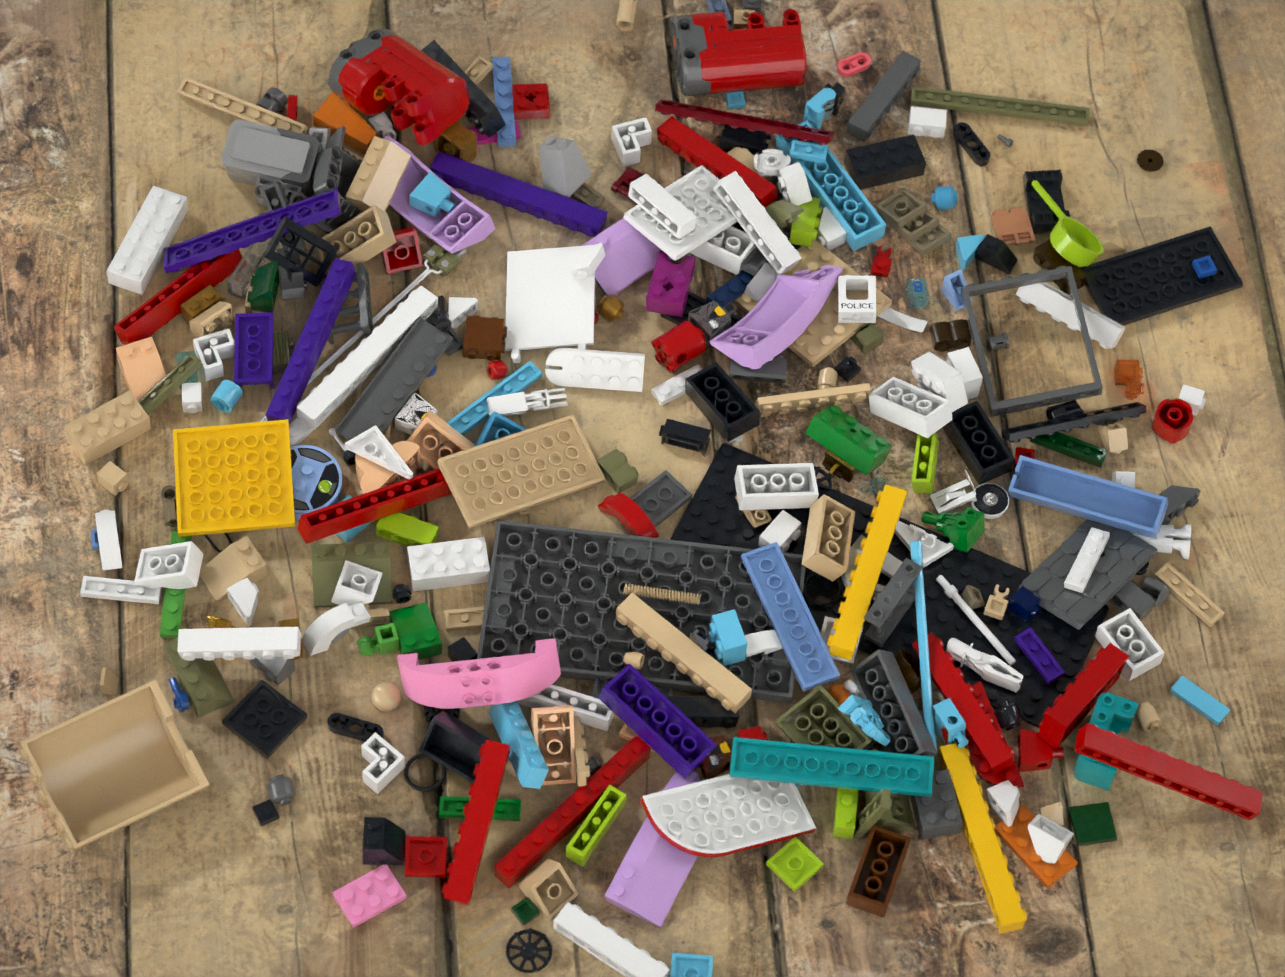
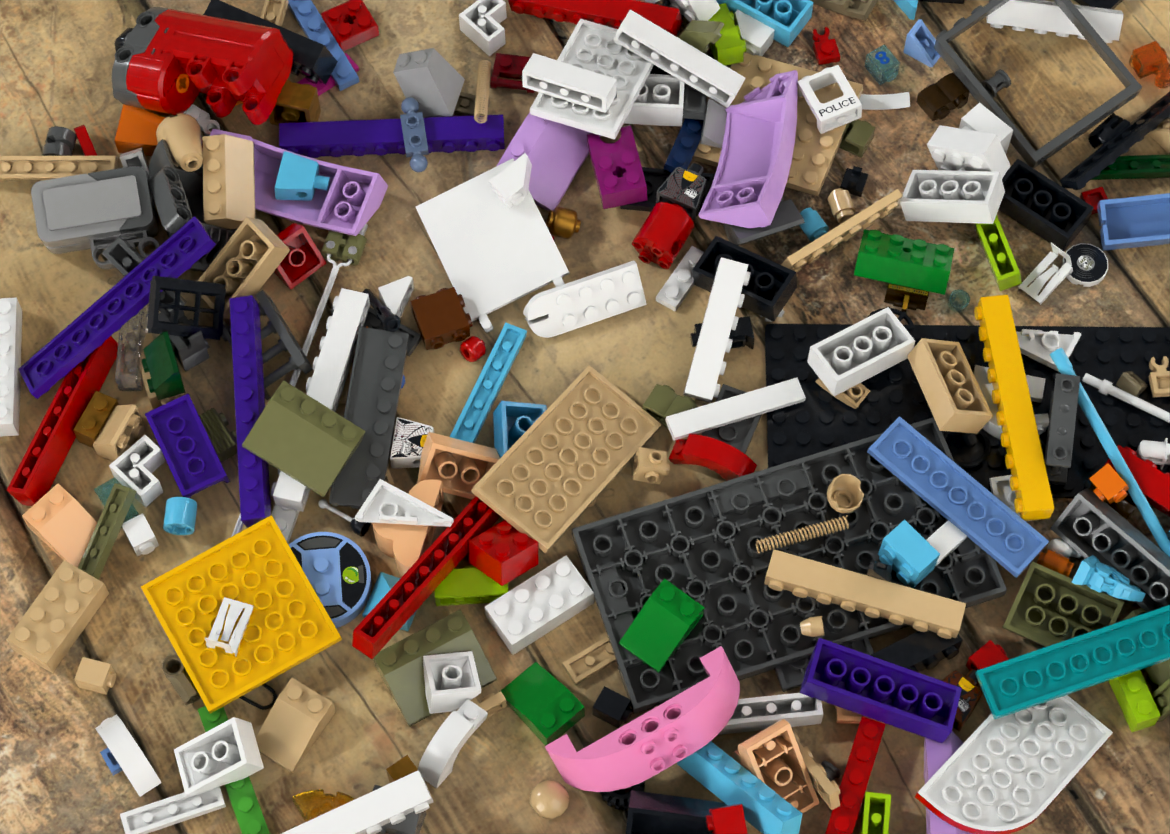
camera: 20 degrees left, 5 degrees up
white slope [227,578,259,627] -> none
bright green brick [357,622,399,656] -> none
black plate [392,584,412,604] -> none
white arm [487,388,568,416] -> none
white brick [758,510,801,553] -> none
lime plate [766,836,824,892] -> none
green brick [921,508,985,552] -> none
none -> tan cone [156,113,203,172]
none -> white piece [205,597,254,656]
none -> olive slope [242,380,365,497]
none -> sand blue plate [400,97,429,172]
none -> red brick [469,520,538,586]
none -> tan piece [474,60,491,123]
none -> green slope [619,578,705,673]
none -> tan brick [632,447,670,485]
none -> white tile [665,378,806,441]
none -> white brick [683,257,751,403]
none -> medium azure brick [799,207,829,241]
none -> tan hair [827,474,864,514]
none -> orange brick [1089,463,1129,504]

